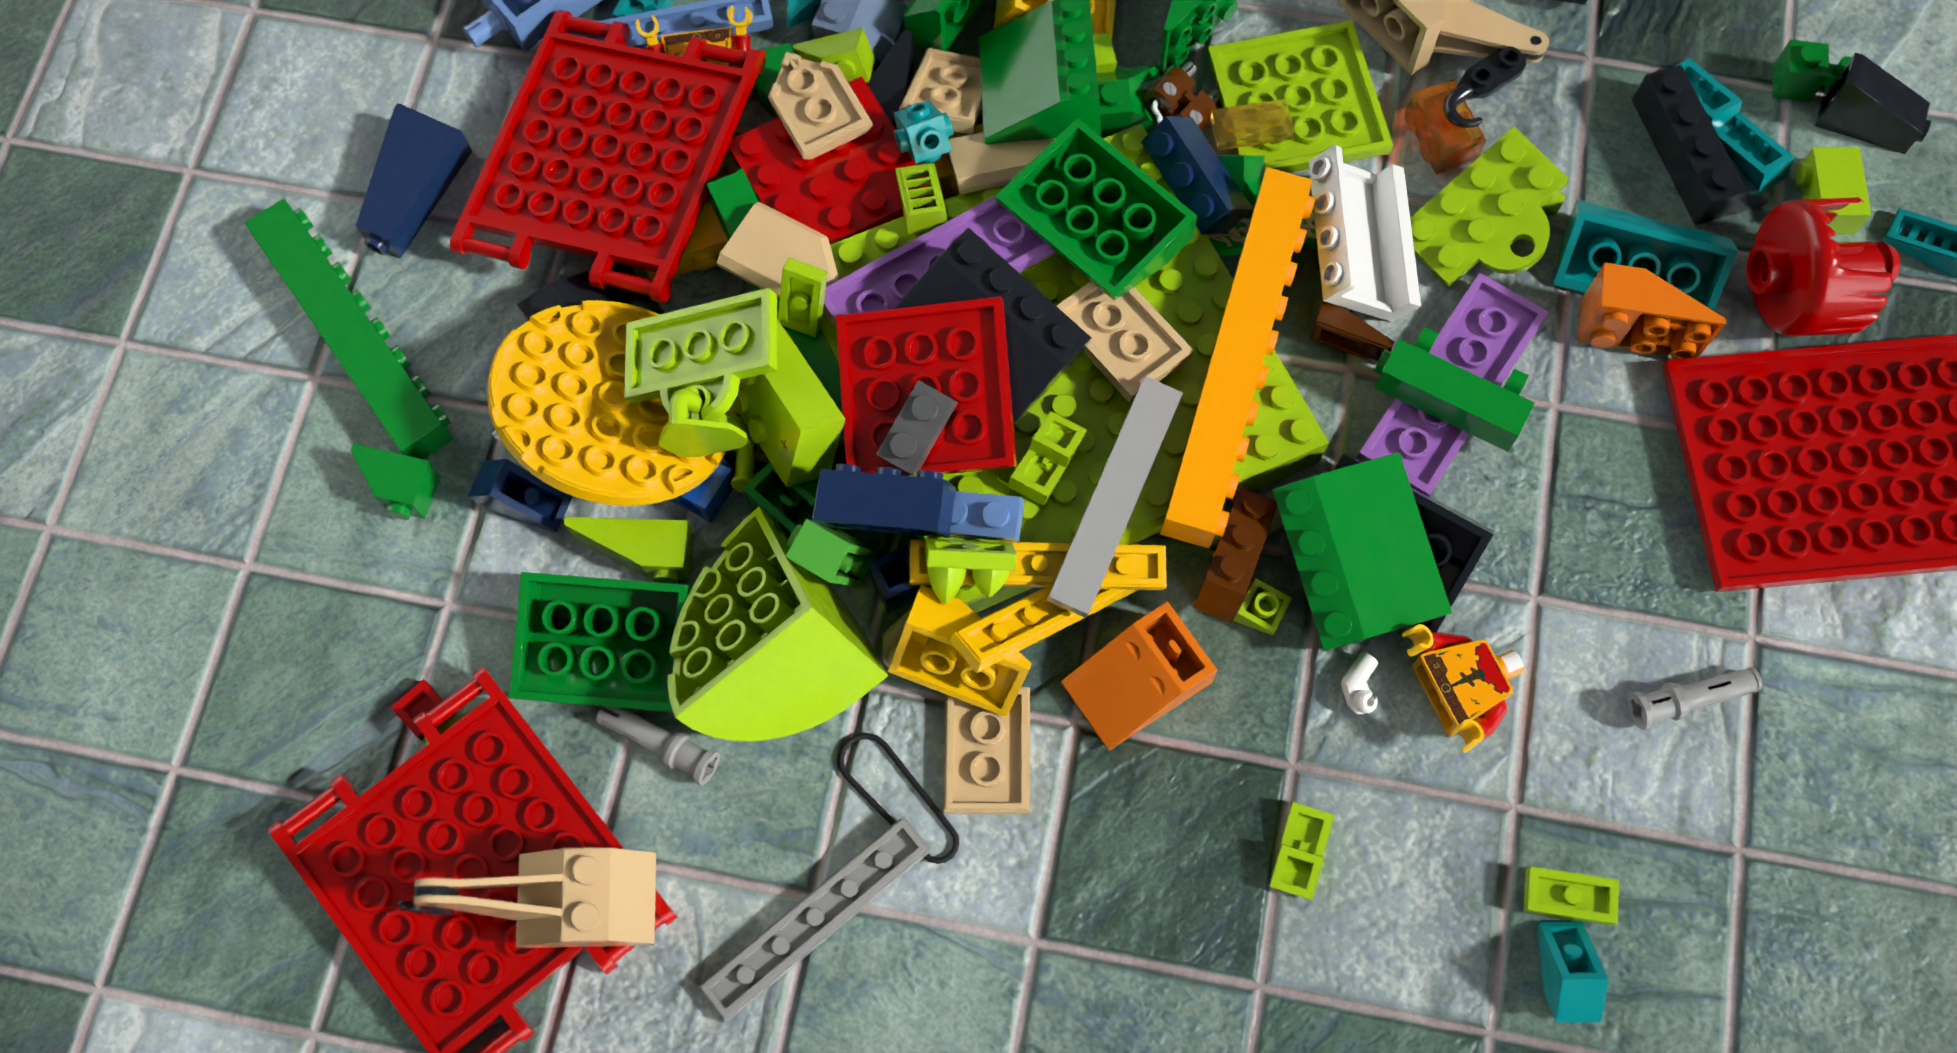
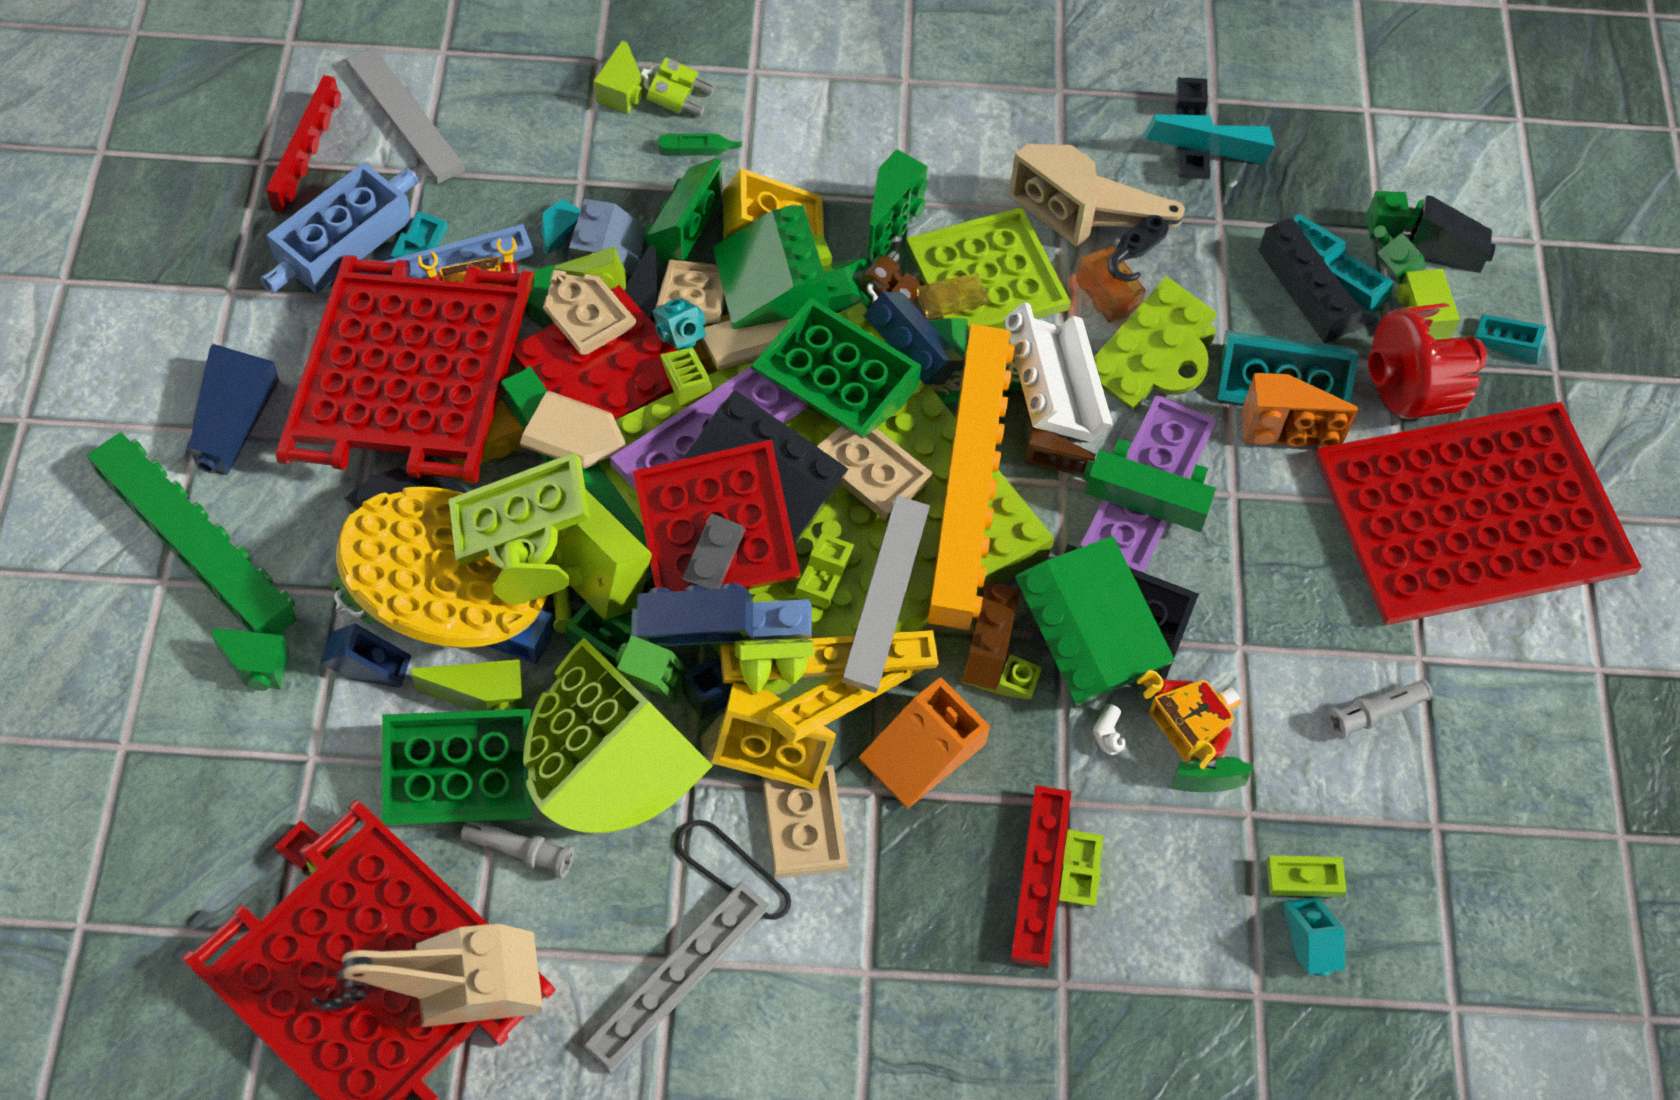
camera: 15 degrees left, 10 degrees down
lime plate [778,257,828,337] -> none
none -> red plate [1010,785,1072,968]
none -> green slope [1171,756,1253,792]
none -> green brick [1373,226,1427,285]

